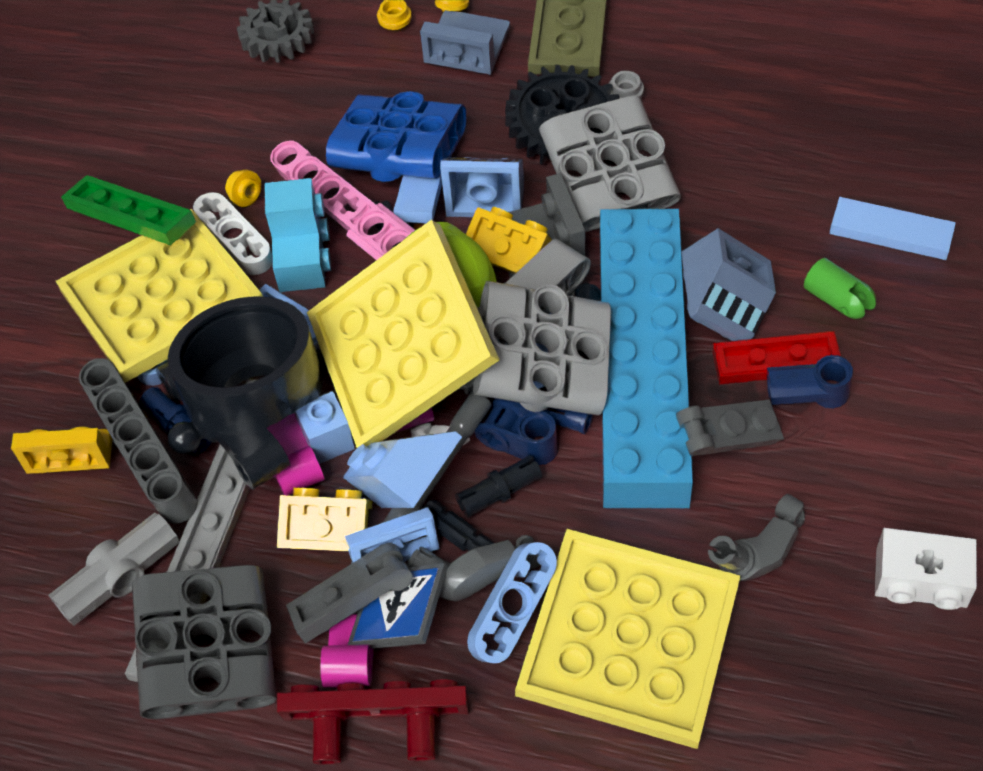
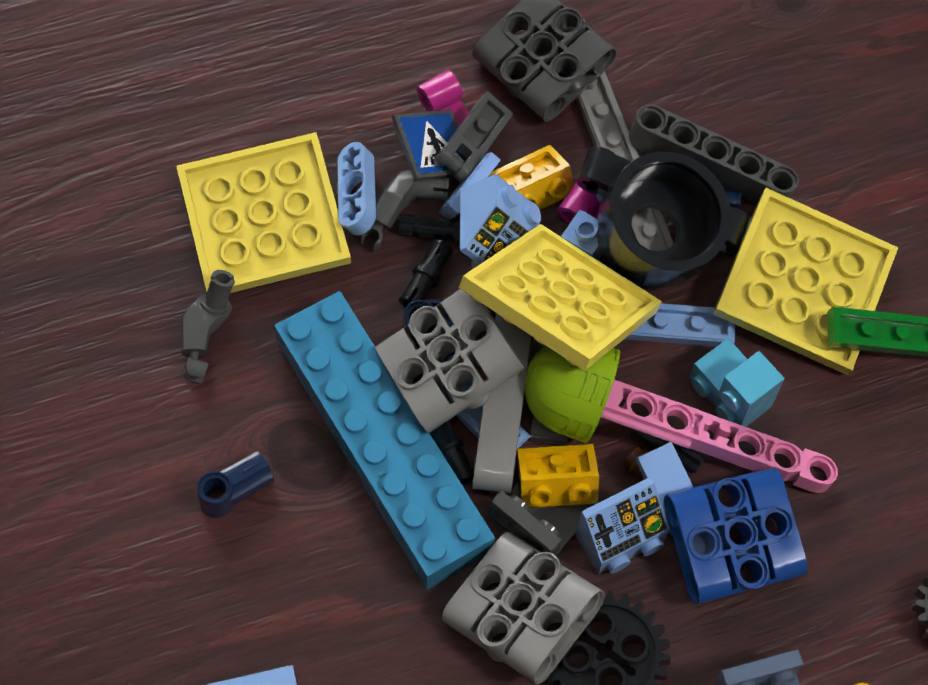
camera: 140 degrees right, 10 degrees up
yellow bracket [11,427,113,474] -> none
light grey piece [48,513,180,626] -> none
white beam [193,192,273,275] -> none
yellow plate [225,170,261,207] -> none
dark red plate [277,679,469,765] -> none
dark grey plate [676,399,784,456] -> none
sand blue slope [681,228,776,341] -> none
red tile [712,331,841,385] -> none
bright green piece [804,258,876,319] -> none
white brick [875,528,976,610] -> none

